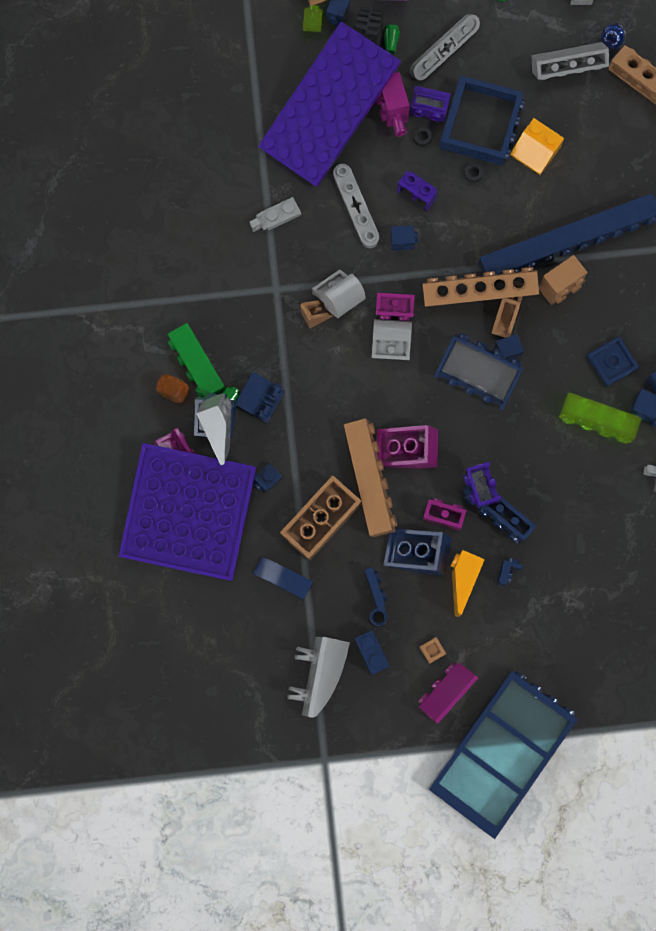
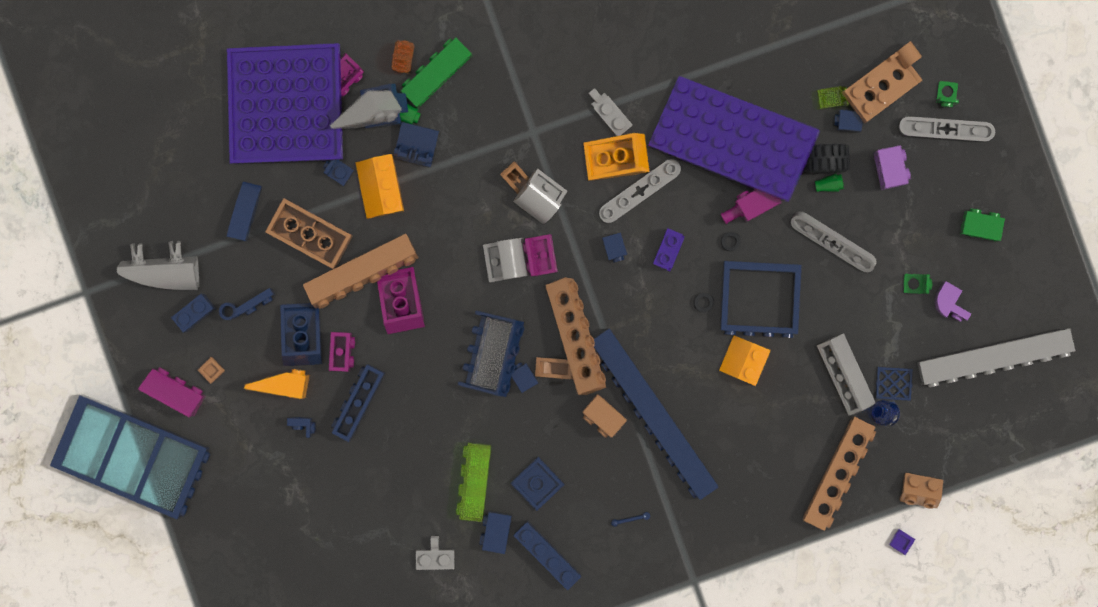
camera: 70 degrees right, 10 degrees up
dark purple window [409,86,451,122] -> none
dark purple window [463,462,501,508] -> none
none -> light orange slope [356,154,404,219]
none -> light orange slope [584,133,650,181]
none -> dark blue window [876,367,913,401]

